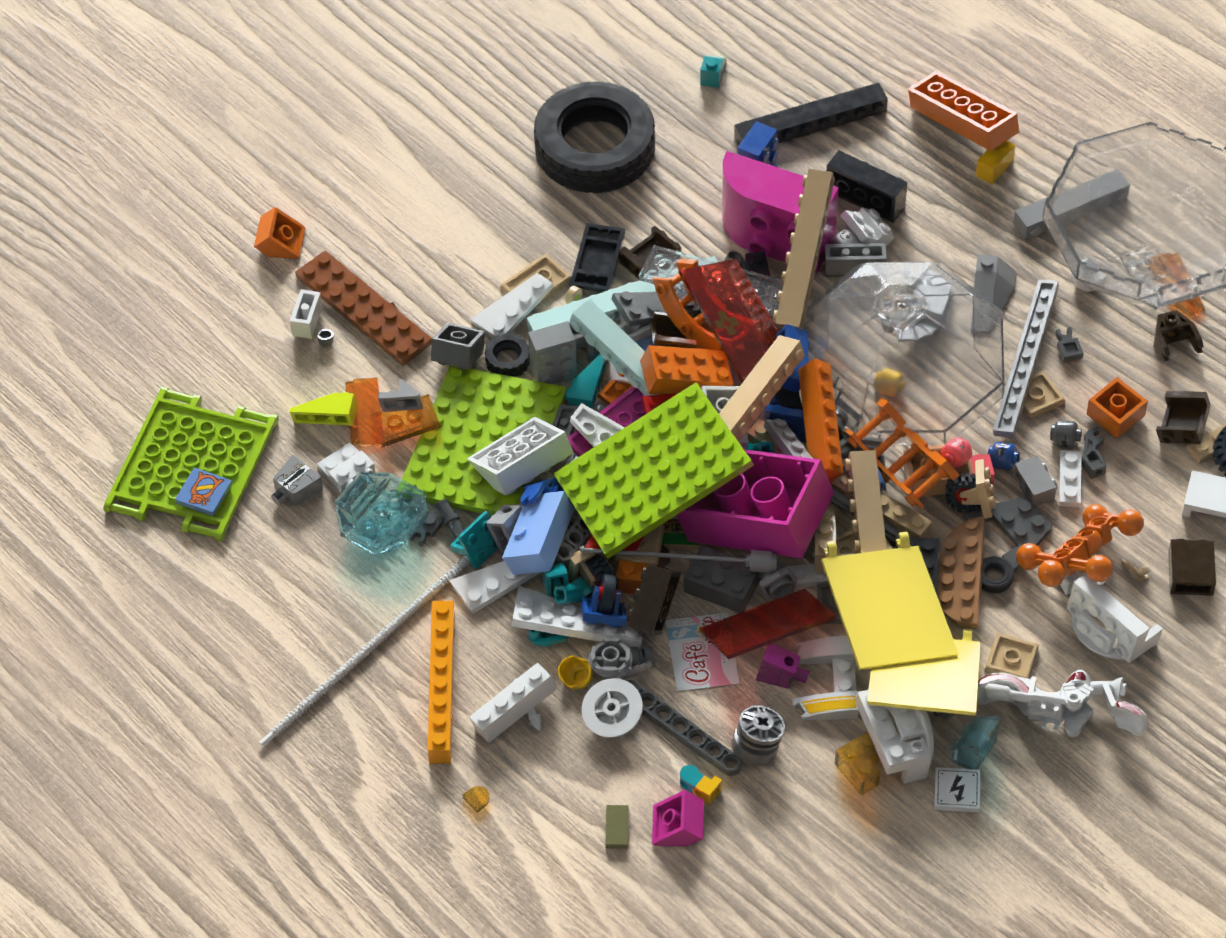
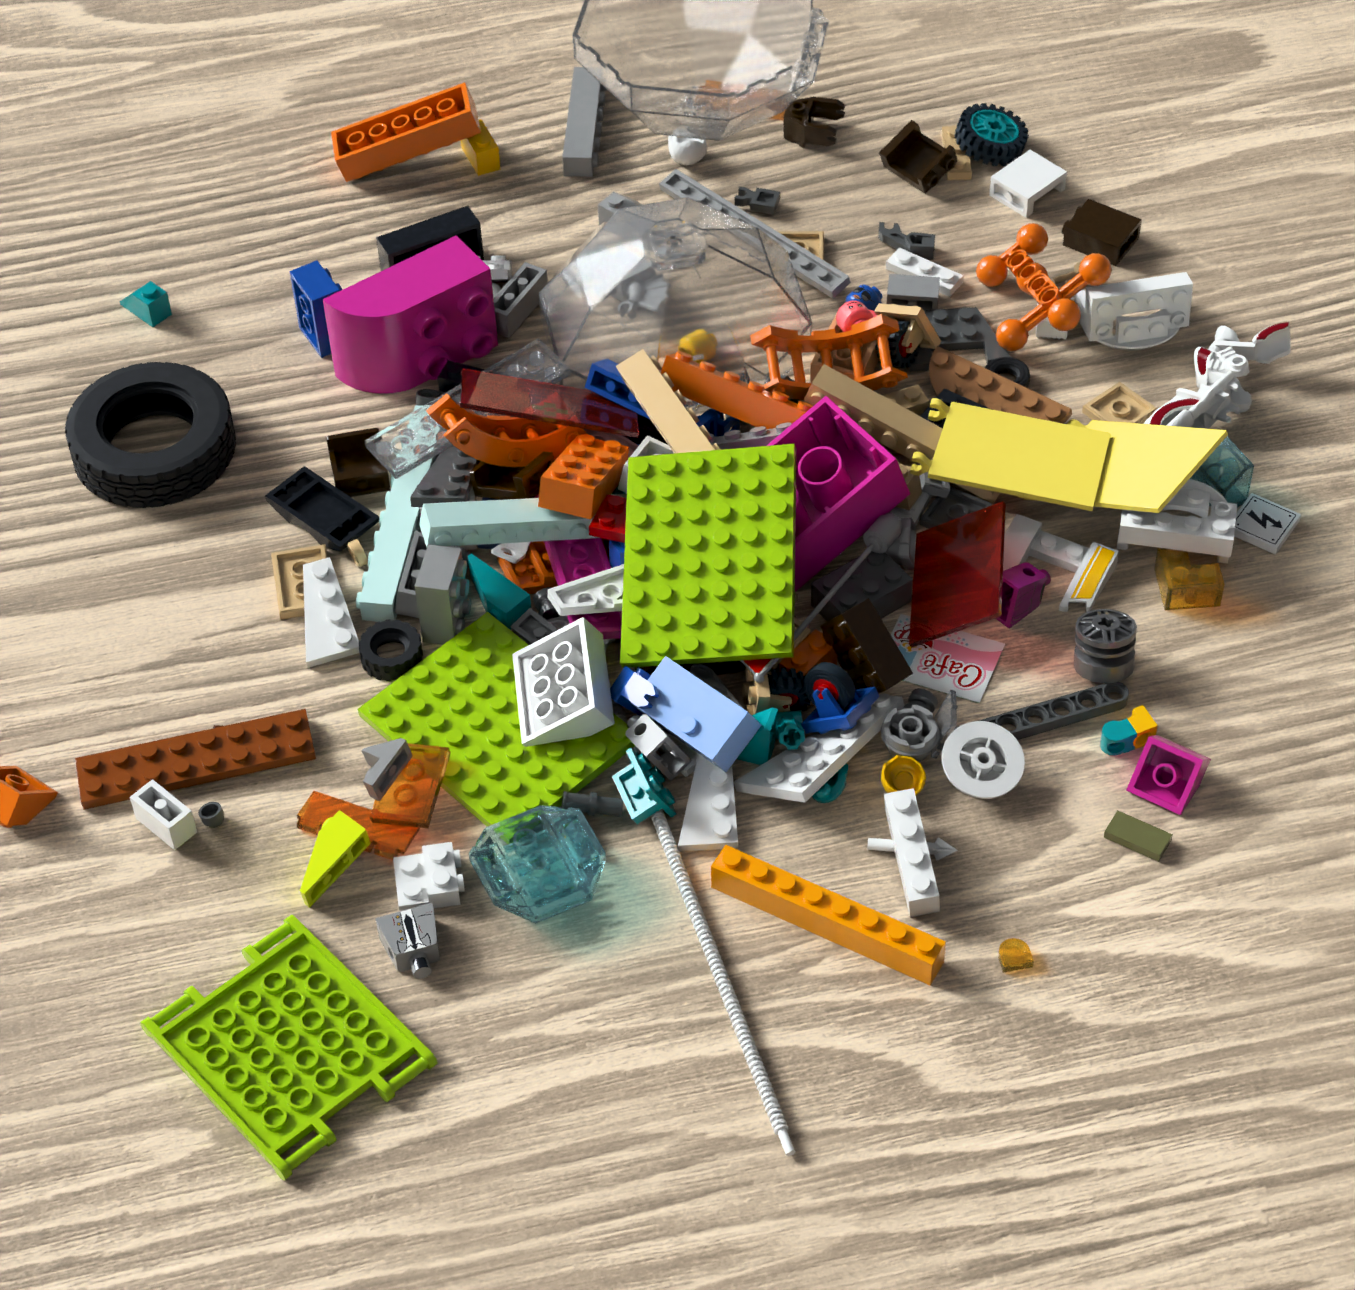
camera: 60 degrees left, 5 degrees down
medium blue tile [175,468,233,517] -> none
dark grey brick [431,323,485,369] -> none
black brick [734,82,888,146] -> none
tan brick [773,169,835,330] -> none
dark grey head [1050,420,1082,448] -> none
orange brick [1086,377,1148,439] -> none

